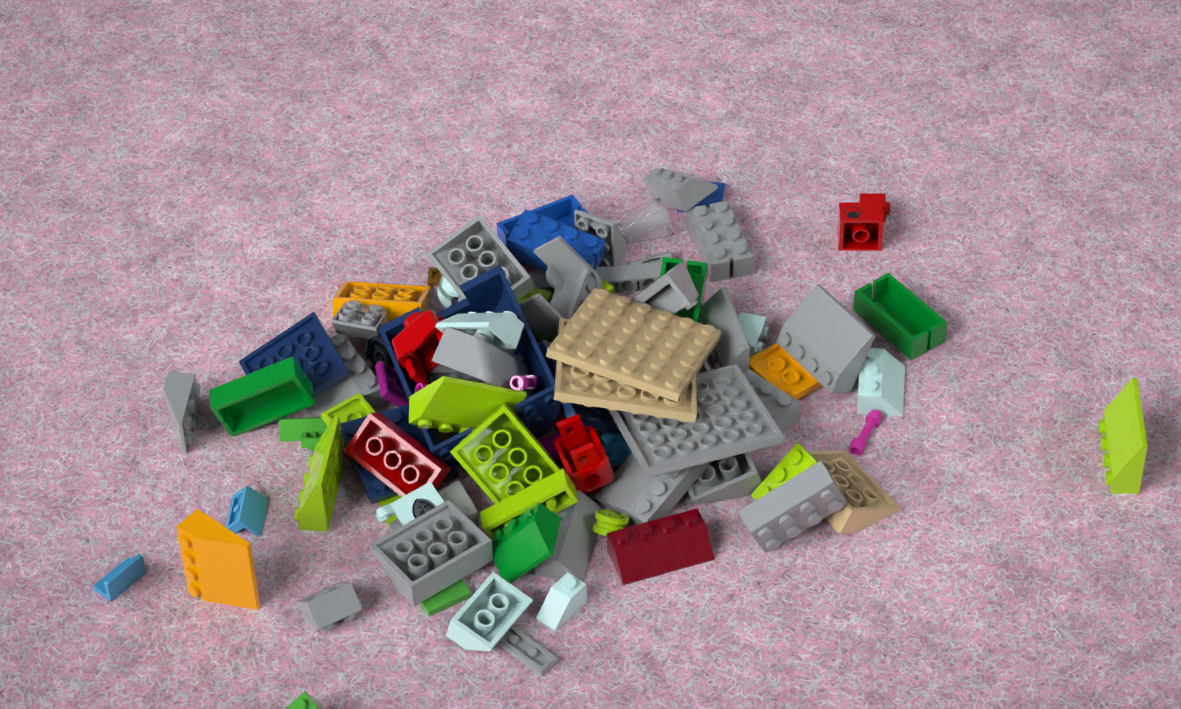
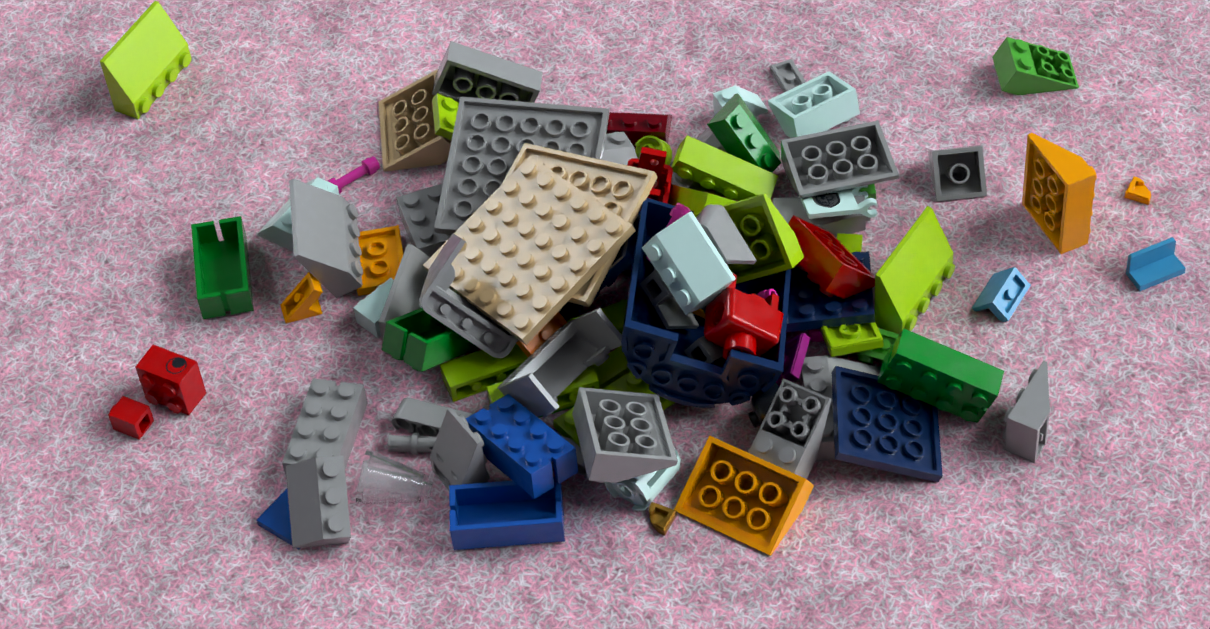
camera: 150 degrees left, 5 degrees up
none -> light orange tile [1124,176,1151,205]

